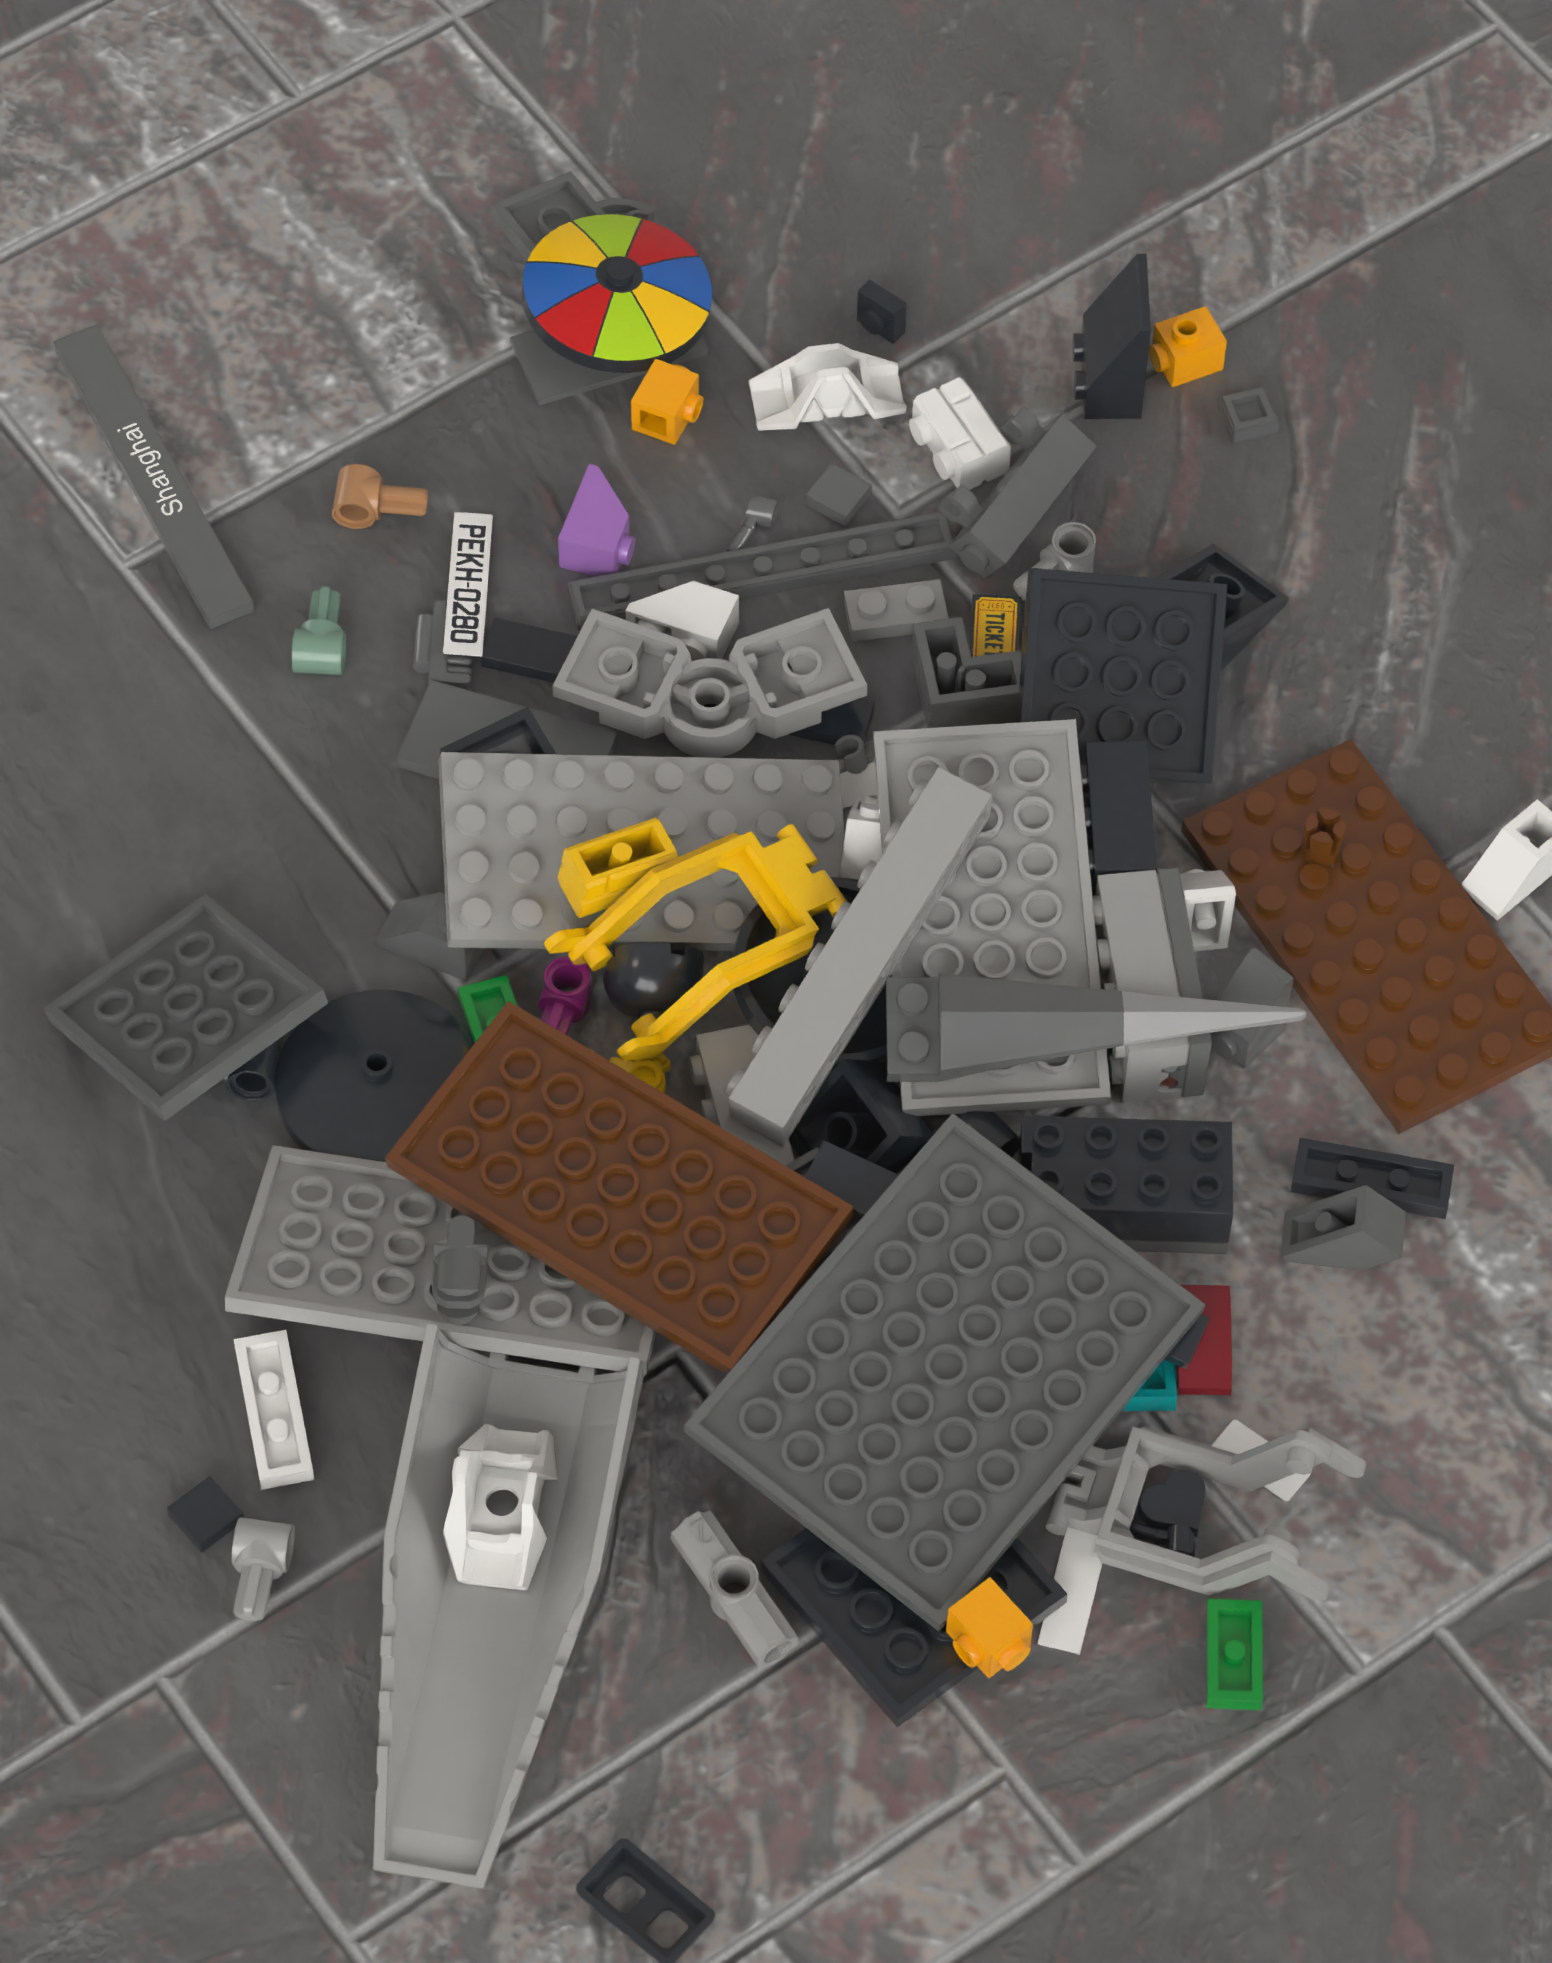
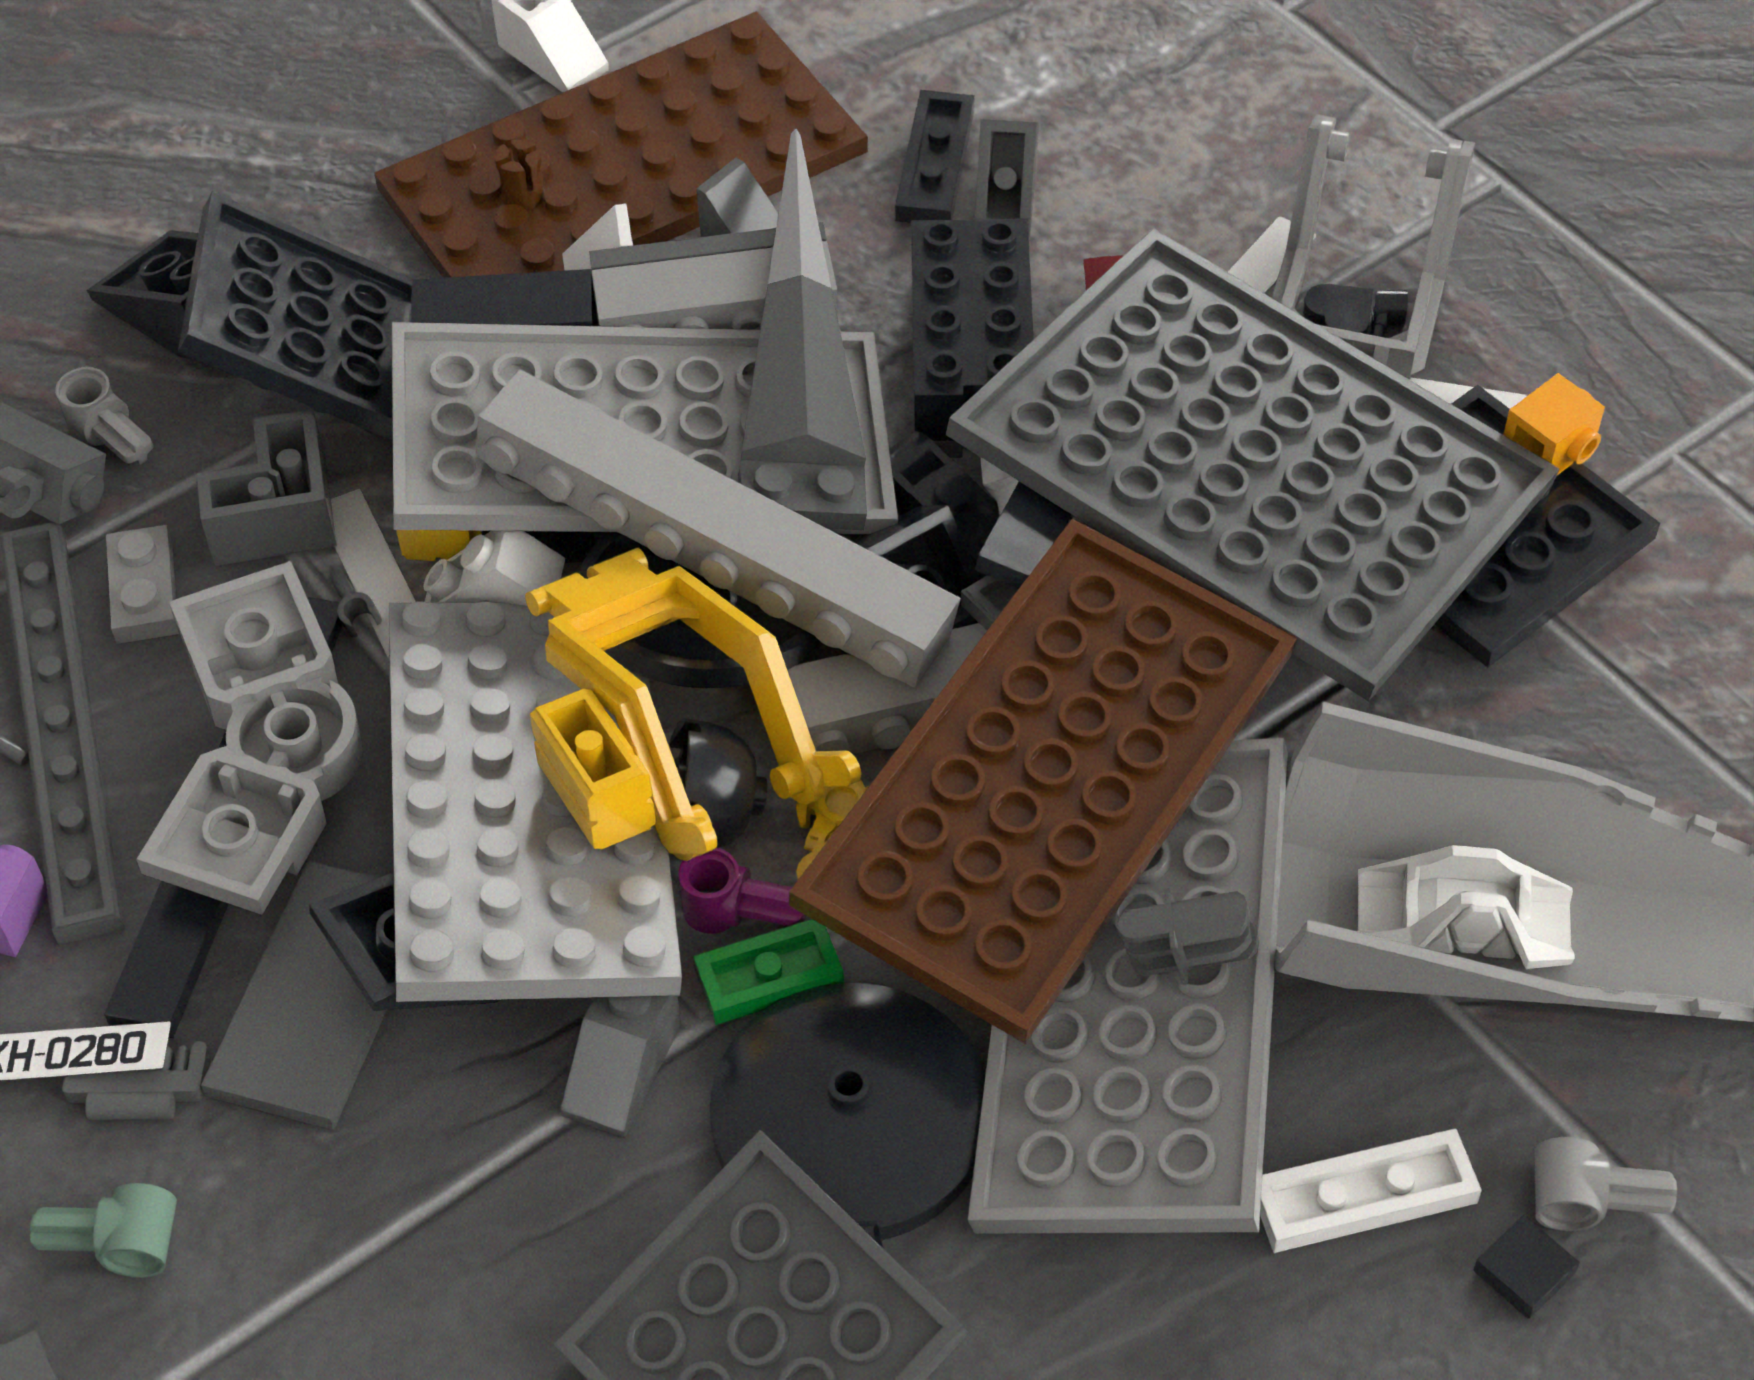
camera: 90 degrees left, 5 degrees down
white slope [626,581,739,661] -> none
light grey piece [671,1510,798,1667] -> none
tile [969,594,1021,657] -> none
green plate [1206,1598,1263,1710] -> none

